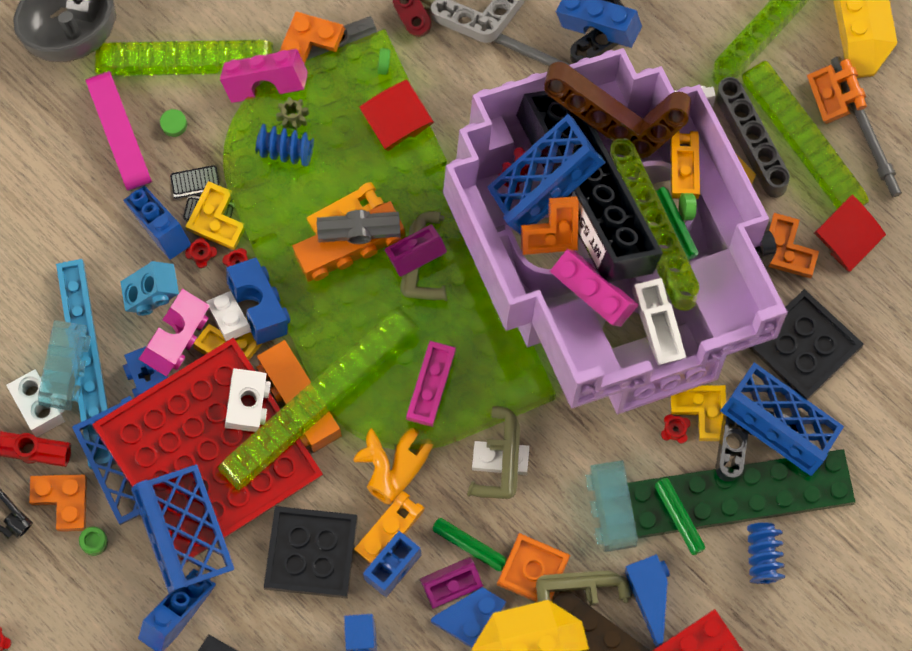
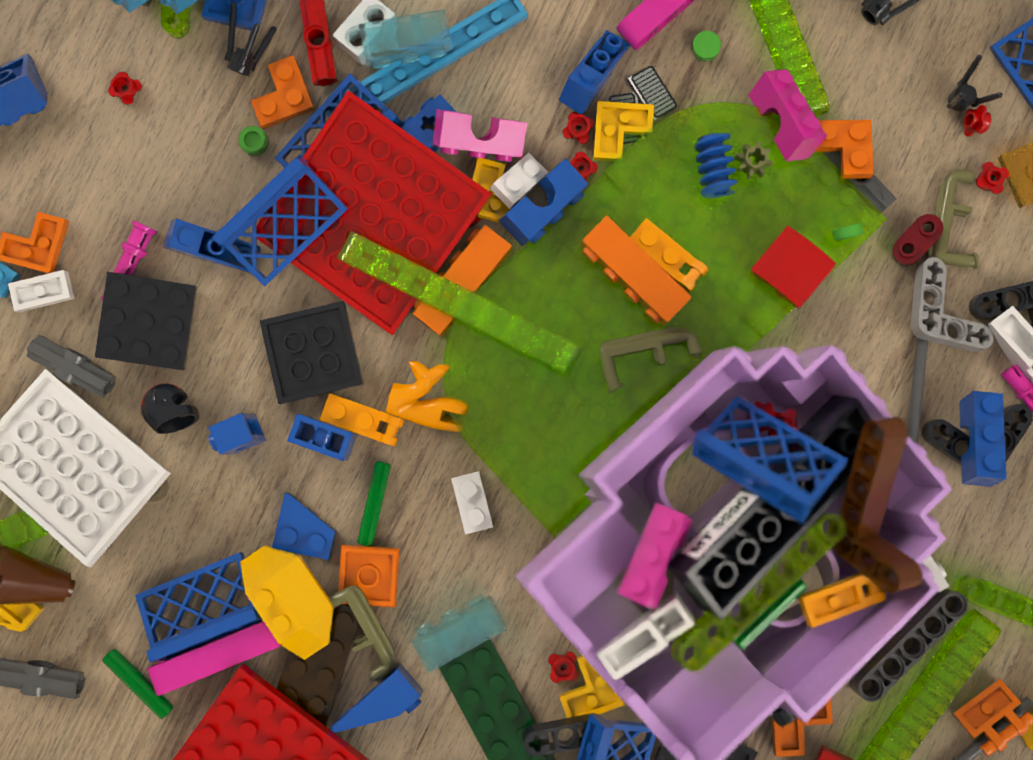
camera: 70 degrees right, 15 degrees up
dark azure brick [120,261,179,316] -> none
white brick [225,368,271,432] -> none
dark grey piece [317,210,401,244] -> none
magenta slope [384,224,447,277] -> none
dark pink plate [406,341,456,427] -> none
magenta slope [419,557,484,609] -> none
olive piece [467,406,520,499] -> none
orange plate [521,196,579,255] -> none
green axle [655,478,705,555] -> none
bright green tile [679,193,697,221] -> none

